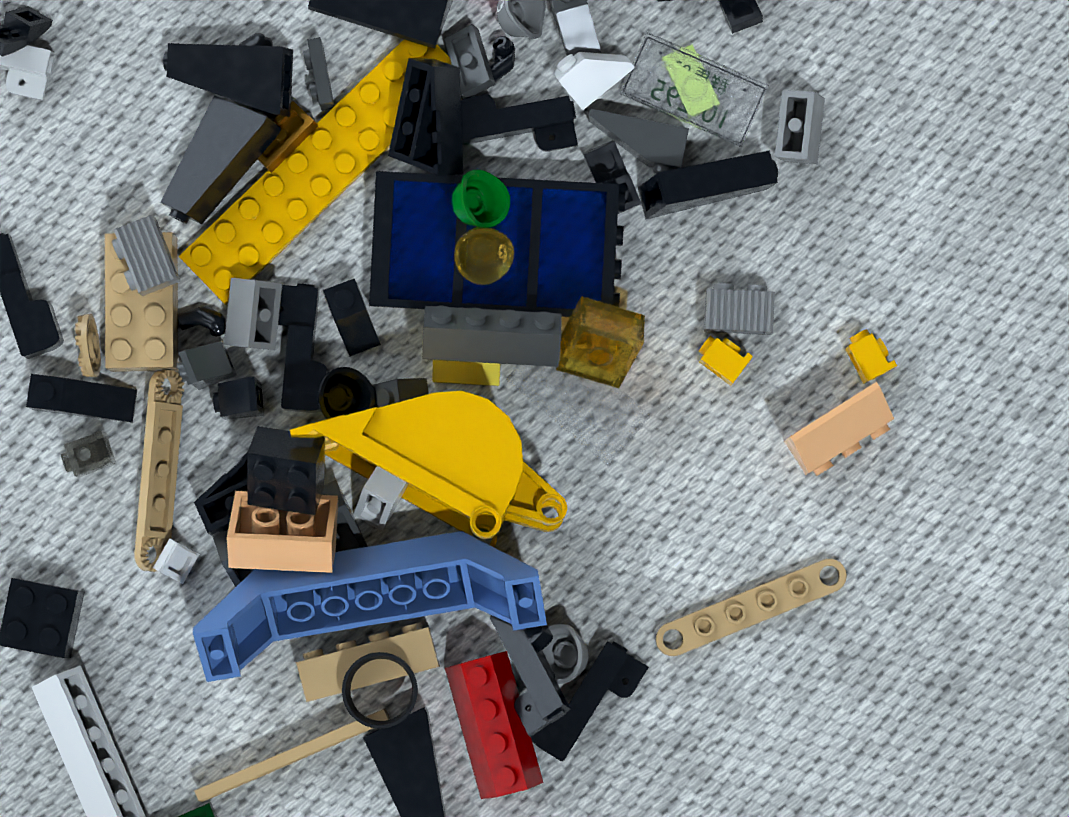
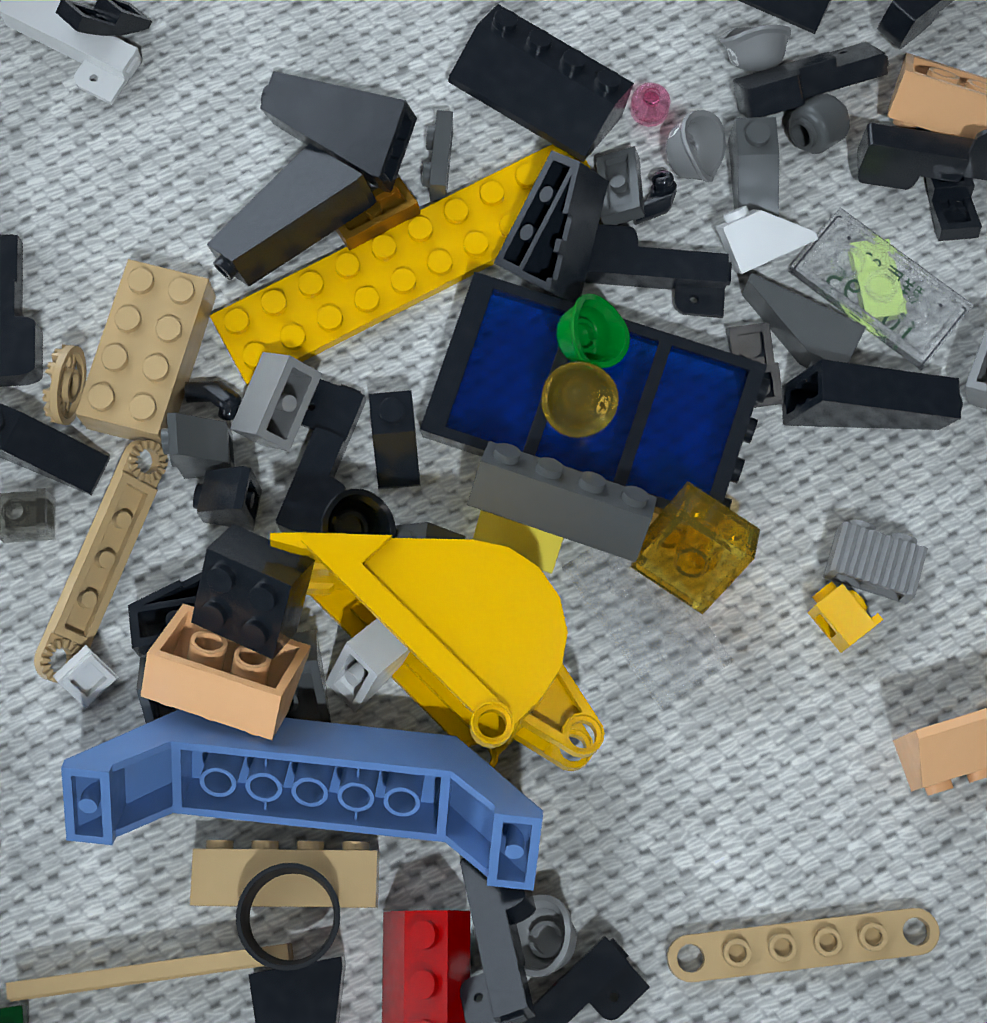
camera: 10 degrees right, 10 degrees down
light grey brick [112,215,180,296] -> none

